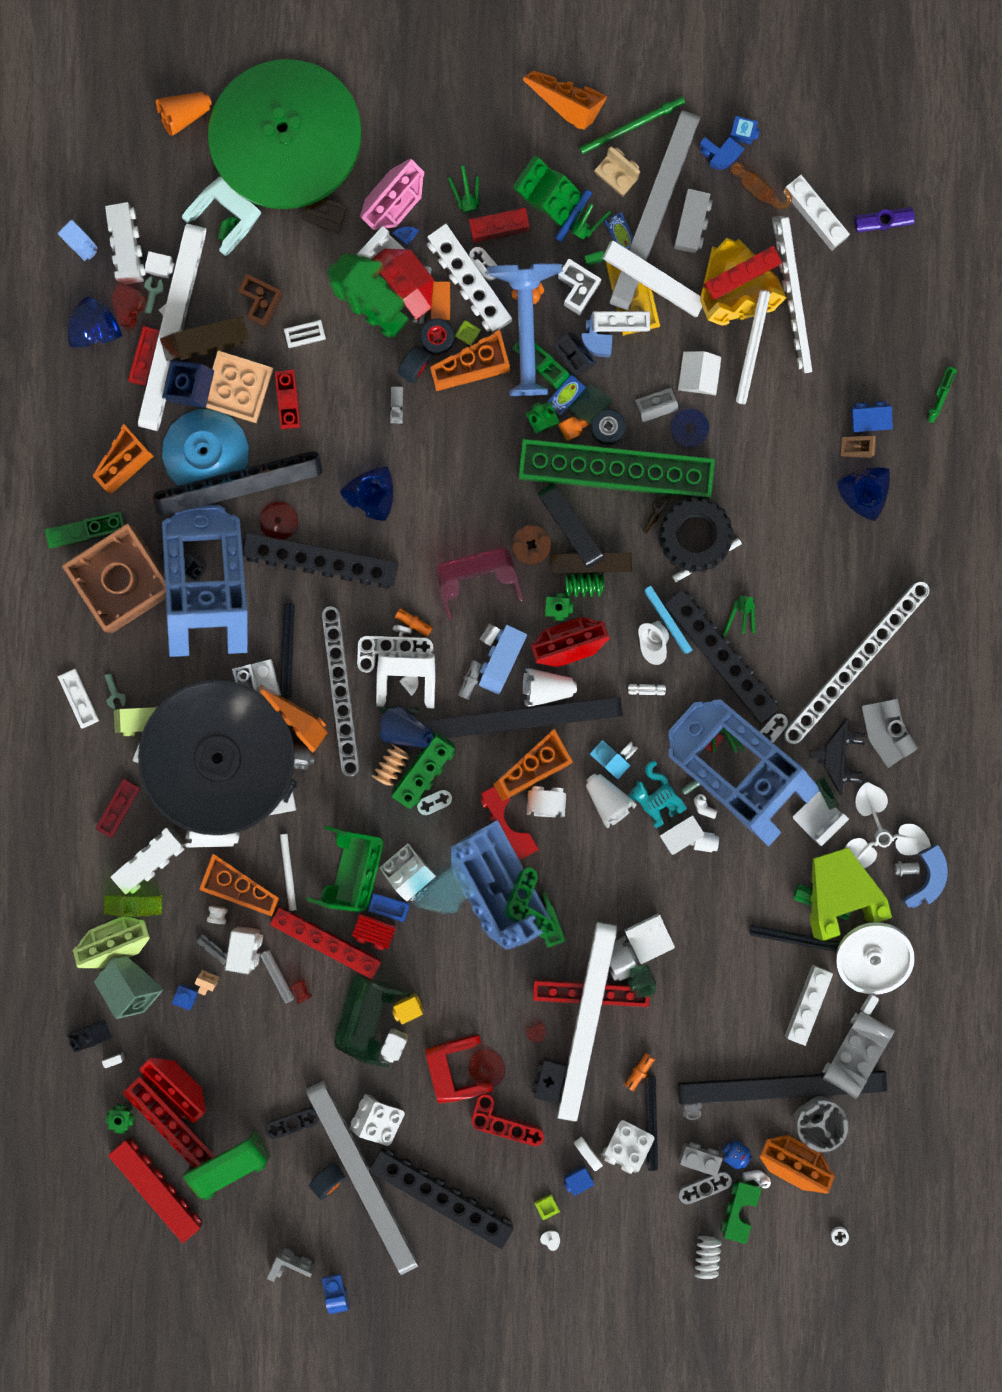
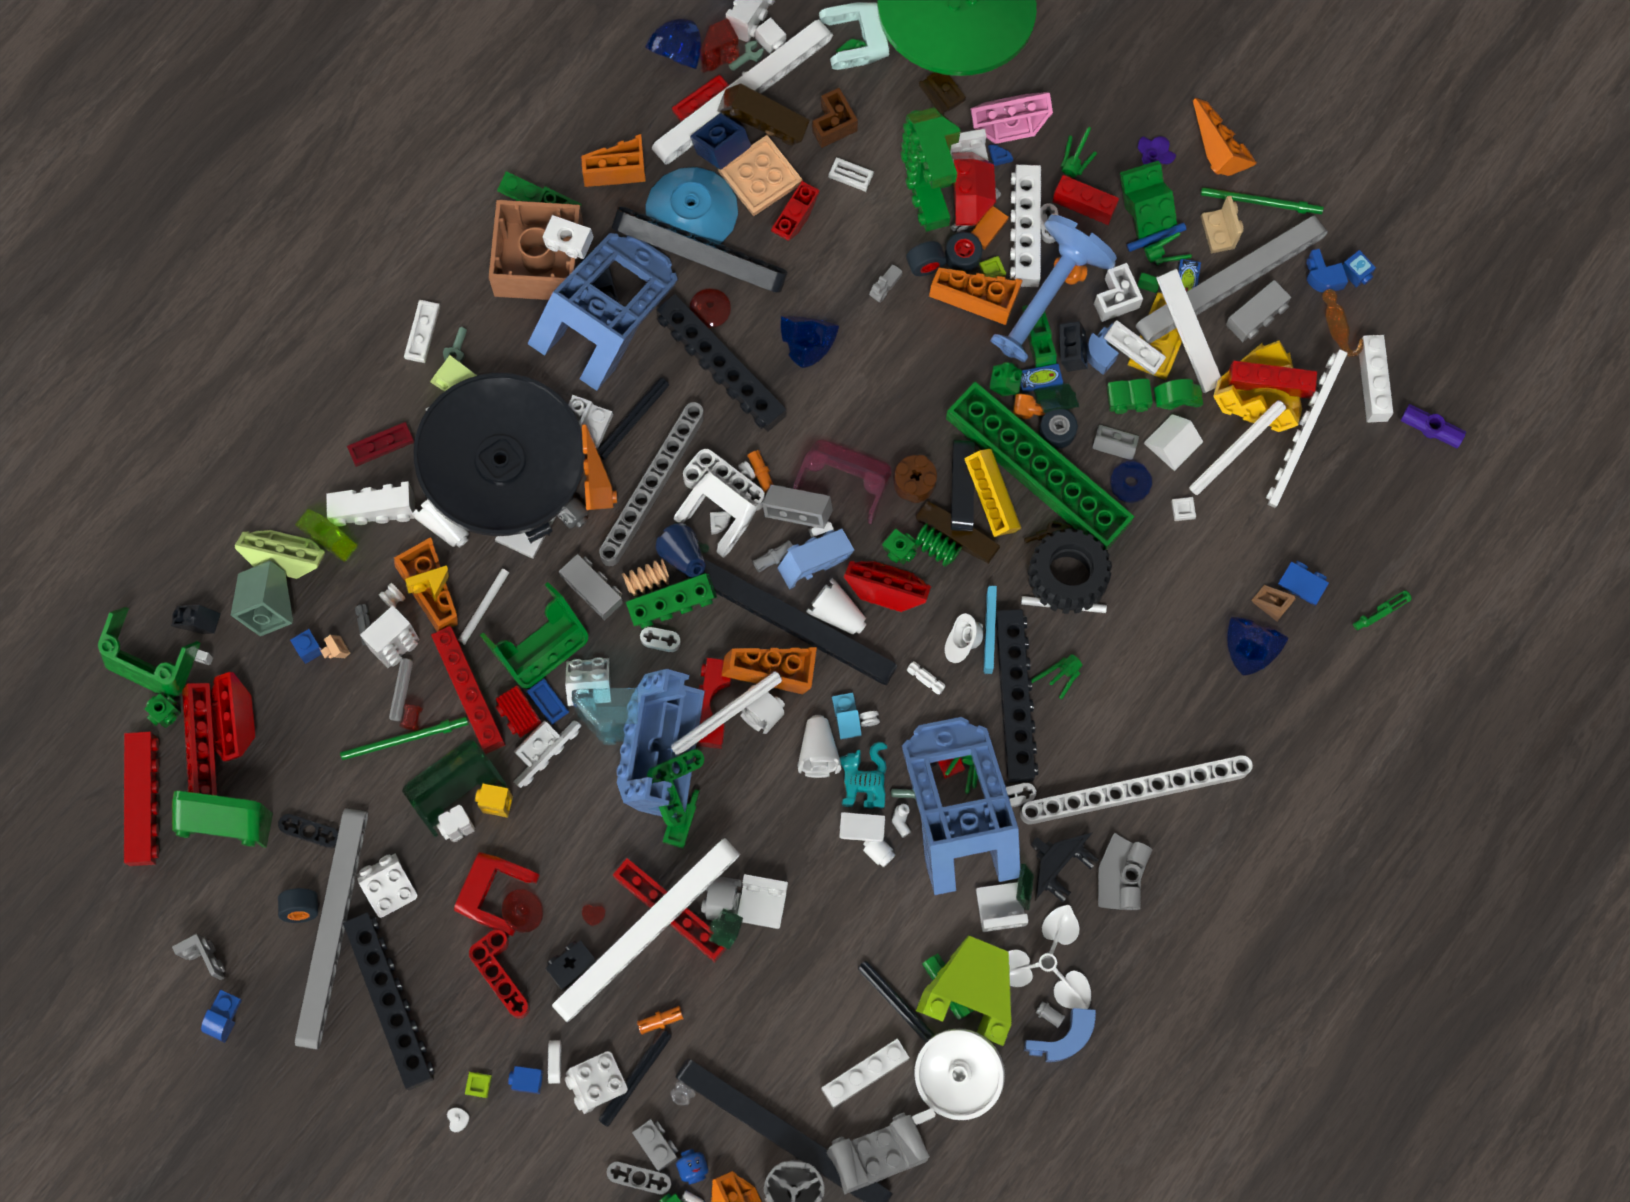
camera: 30 degrees right, 15 degrees down
none -> green windscreen [98,607,201,698]
none -> green bar [340,717,469,760]
none -> yellow slope [405,565,449,601]
none -> white bracket [513,721,582,788]
none -> white brick [543,215,594,259]
none -> light grey brick [559,554,623,621]
none -> white axle [671,671,782,755]
none -> light grey brick [762,485,833,529]
none -> yellow brick [964,449,1021,537]
none -> green brick [1107,379,1153,414]
none -> dark purple plate [1138,136,1176,165]
none -> green brick [1154,379,1203,410]
none -> white tile [1171,497,1196,521]

